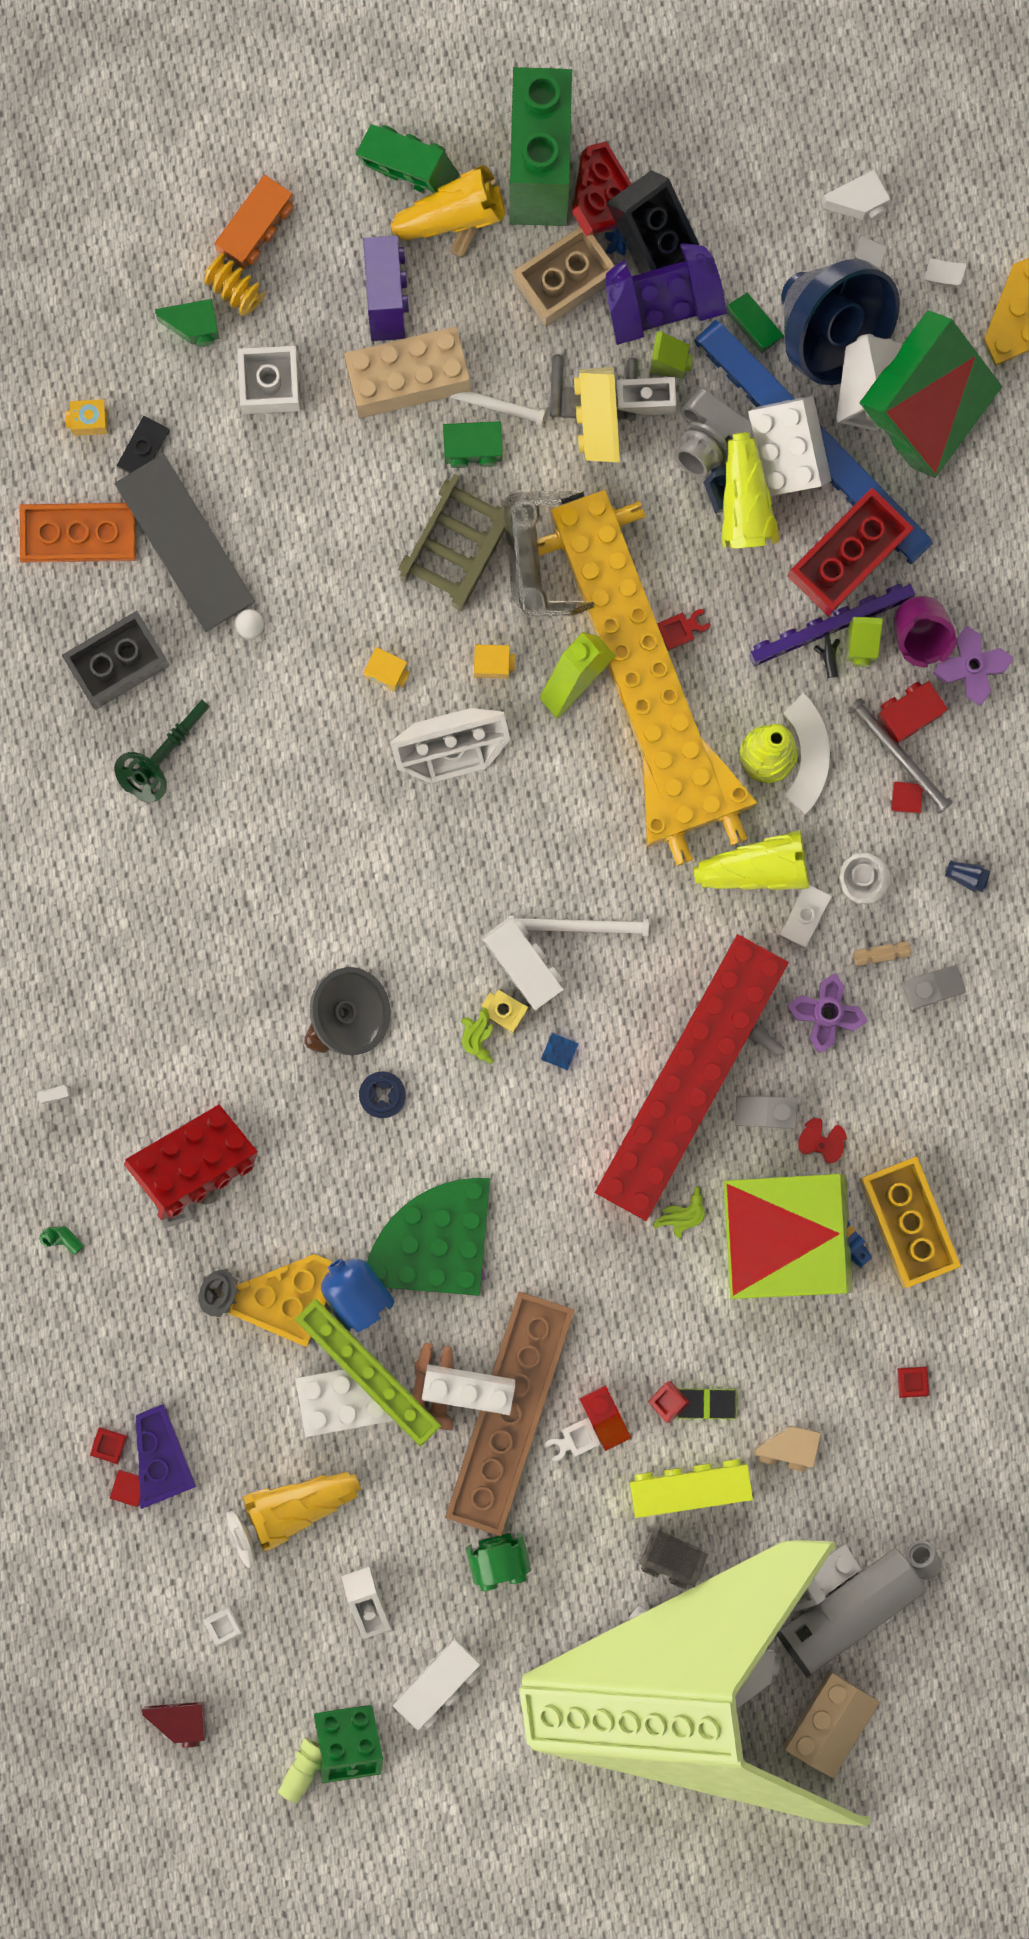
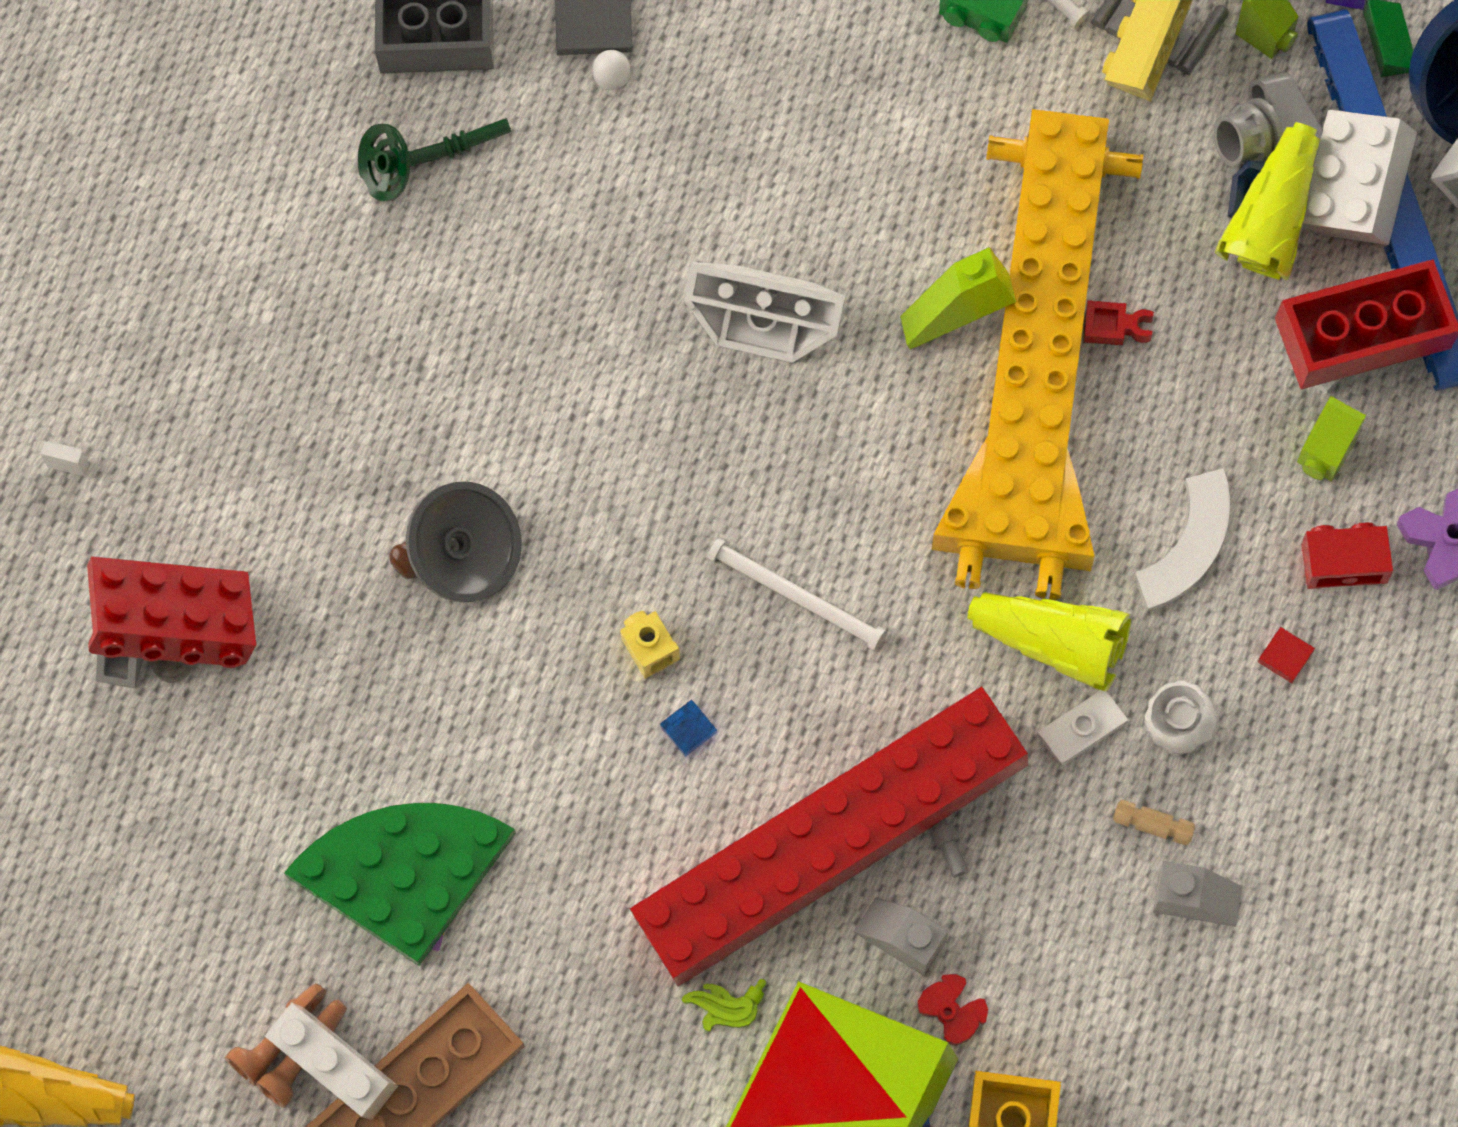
camera: 35 degrees right, 15 degrees down
dark grey gear [199,1270,240,1317] -> none
yellow plate [228,1254,333,1347] -> none
lime tile [294,1298,442,1447] -> none
white brick [295,1361,394,1437] -> none
blue cylinder [321,1258,395,1332] -> none
dark blue gear [359,1071,406,1118] -> none
yellow brick [363,647,410,692] -> none
olive fence [398,474,516,612] -> none
lime piece [461,1007,494,1064] -> none
yellow brick [474,644,515,679] -> none
white brick [481,917,563,1010] -> none
clear smoke windscreen [503,491,594,617] -> none
white slope [617,377,676,415] -> none
neon yellow cone [739,724,798,783] -> none
dark purple plate [749,583,915,667] -> none
medium lavender plant [787,974,867,1053] -> none
black bar [814,633,840,679] -> none
flat silver bar [848,698,953,813] -> none
magenta cylinder [894,596,957,668] -> none
dark blue cone [945,860,991,893] -> none

